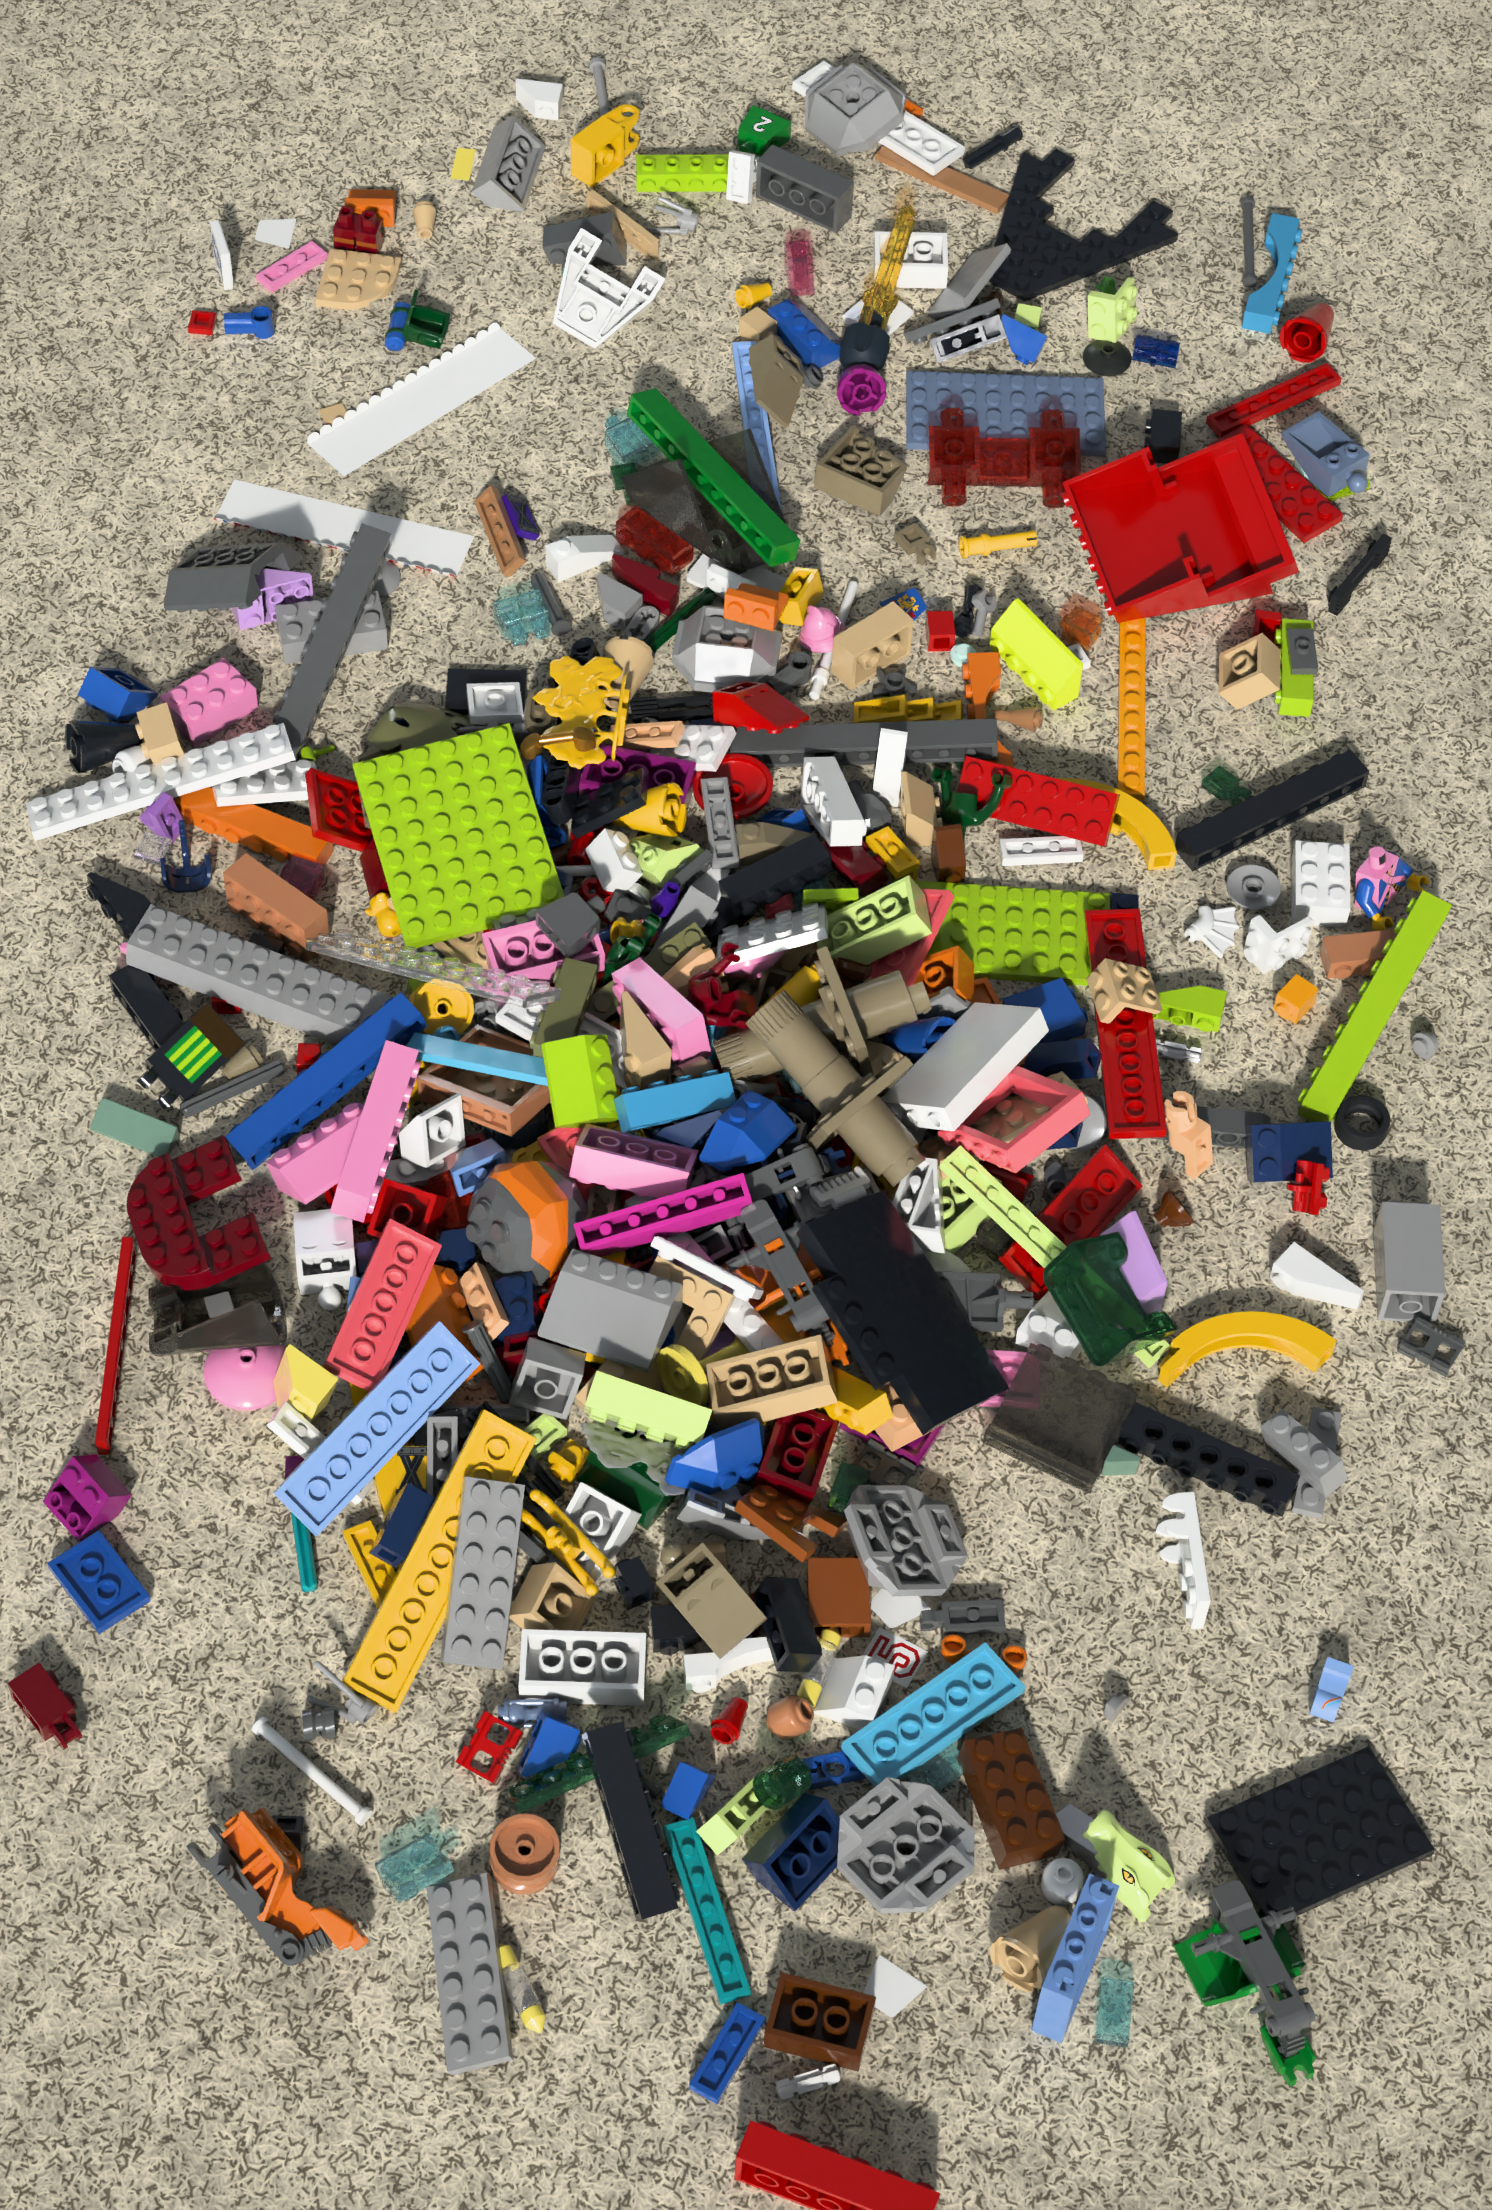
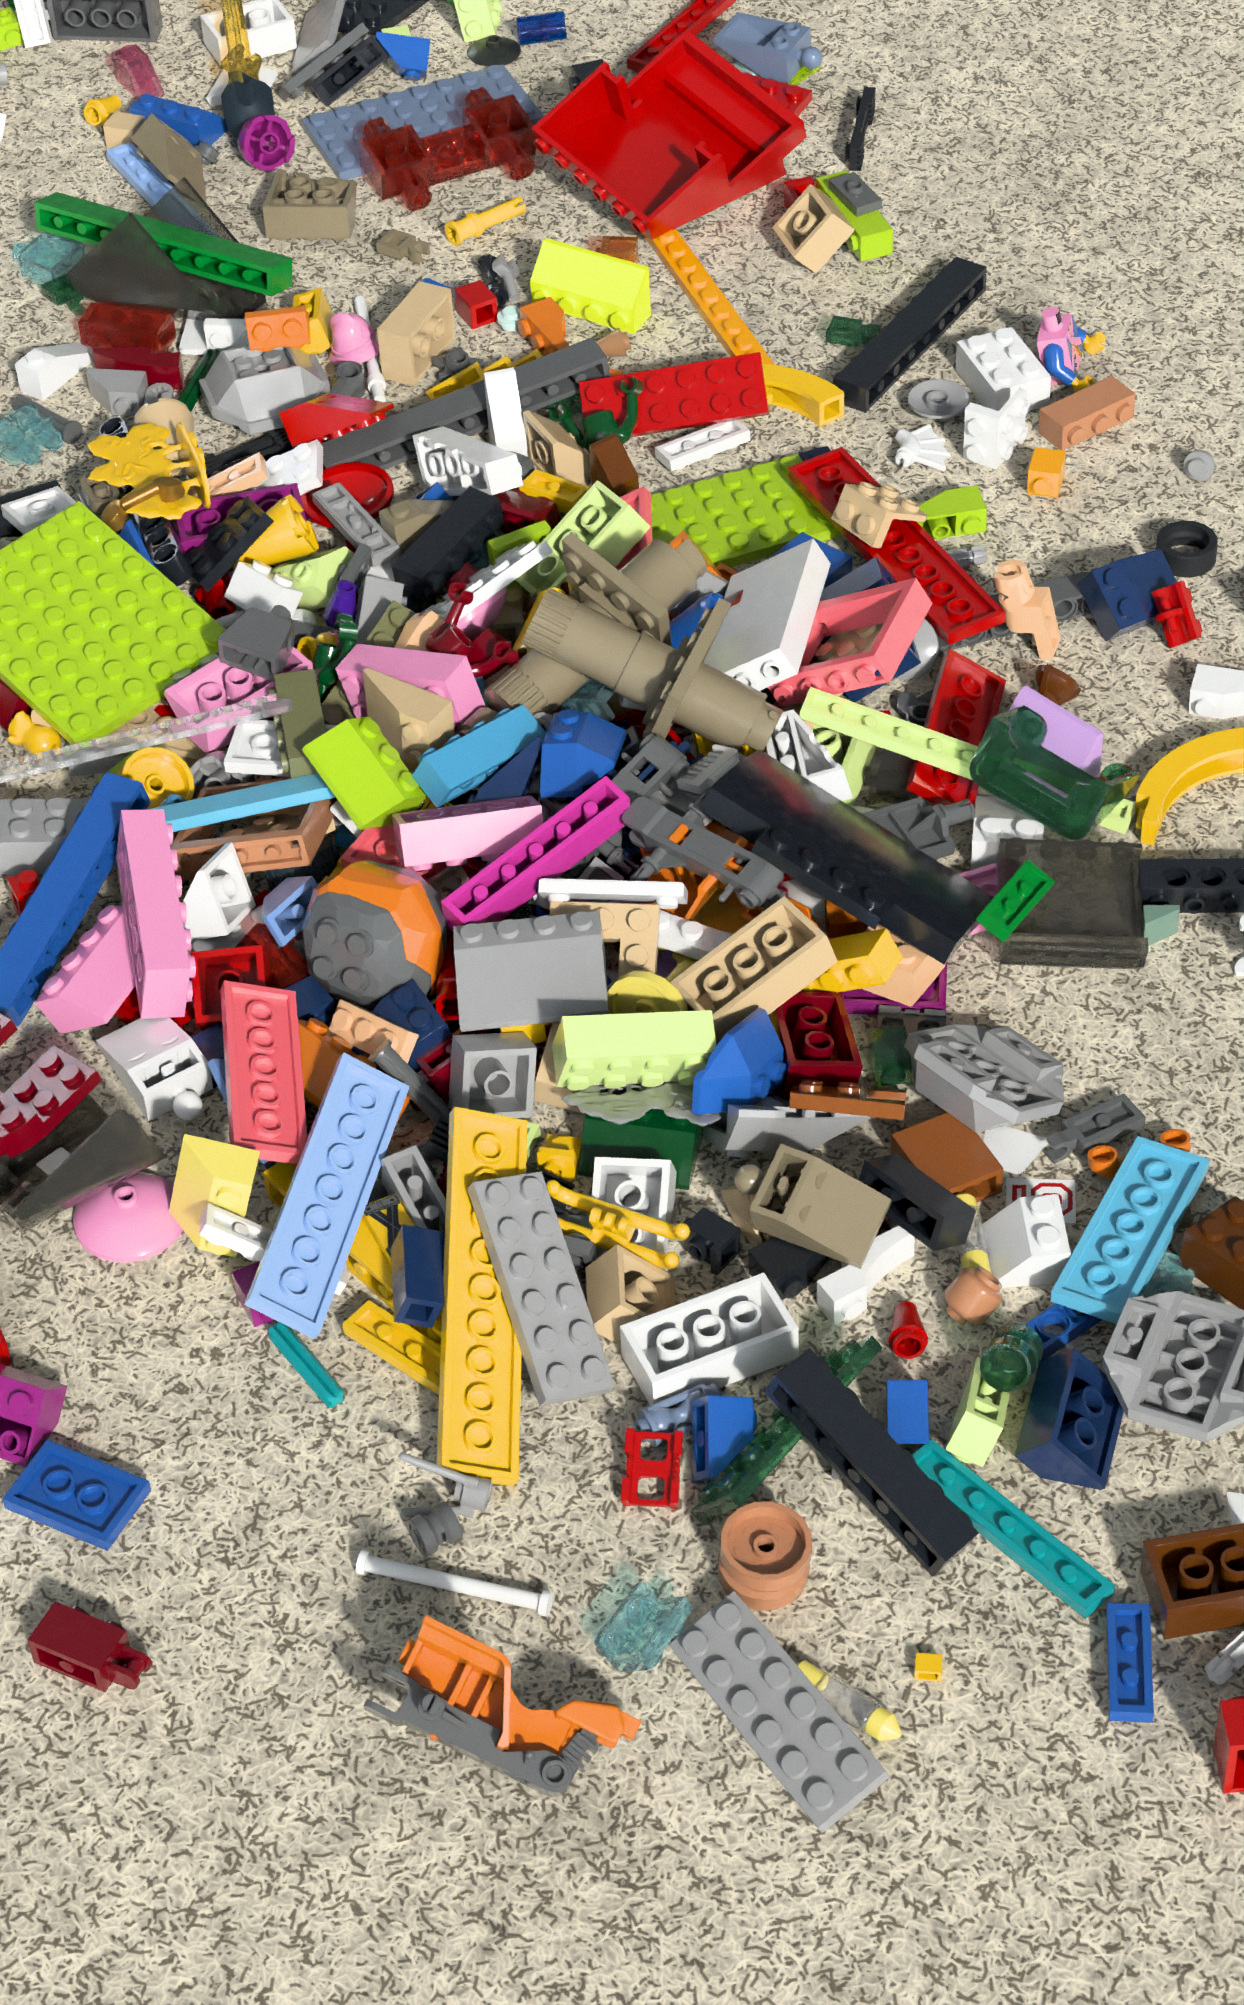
camera: 20 degrees left, 10 degrees down
lime brick [1297,890,1452,1122] -> none
none -> sticker [723,590,744,608]
none -> yellow piece [915,1653,943,1681]
none -> green plate [976,859,1056,943]

